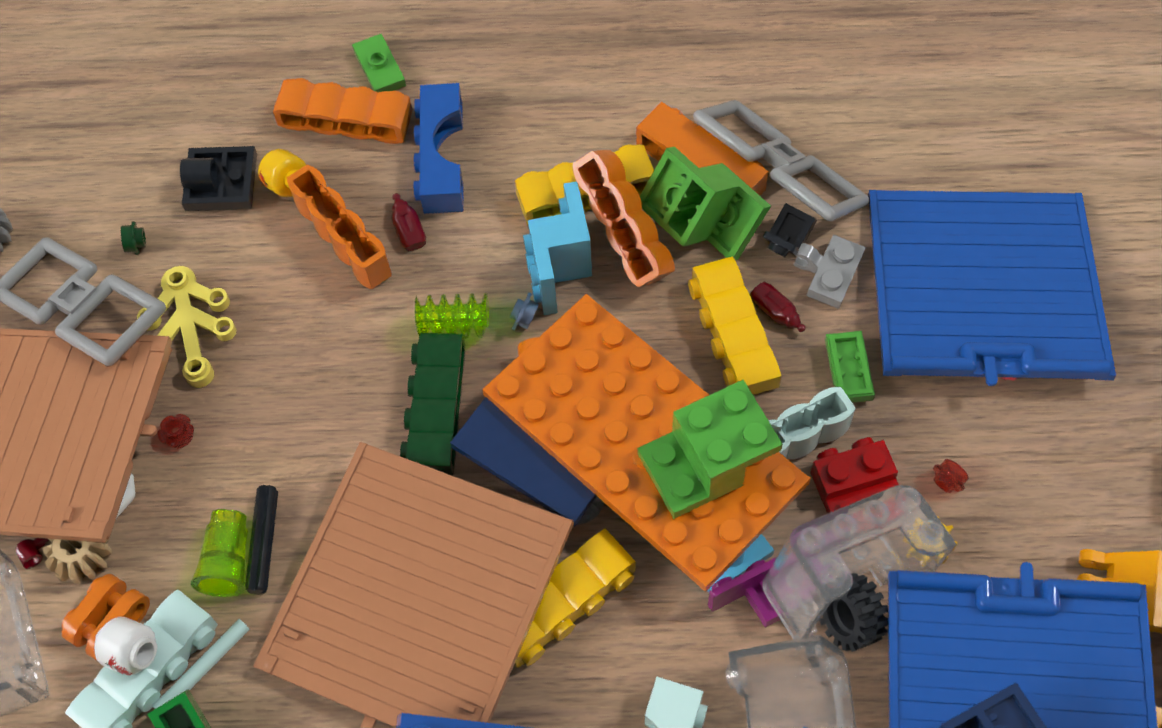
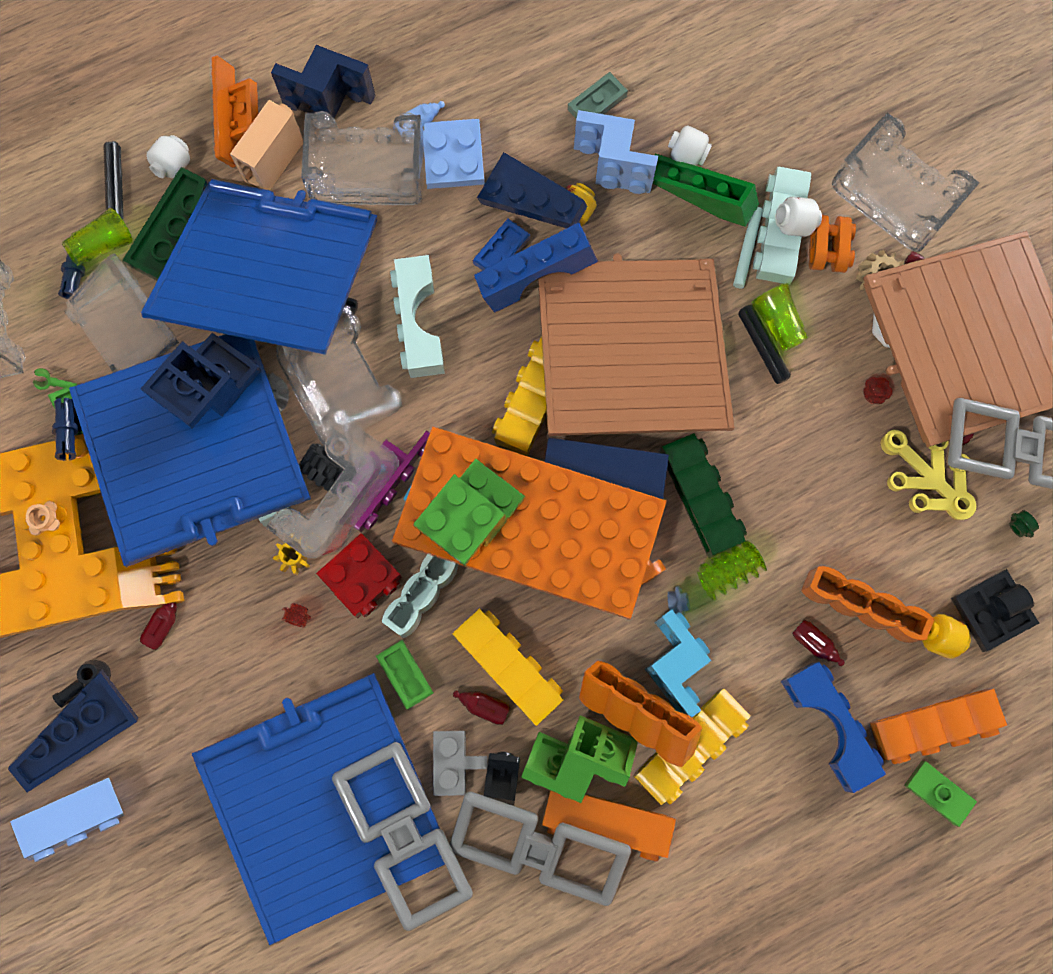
camera: 150 degrees right, 15 degrees up
none -> dark red piece [140,602,177,650]
none -> light grey bar [332,742,473,931]

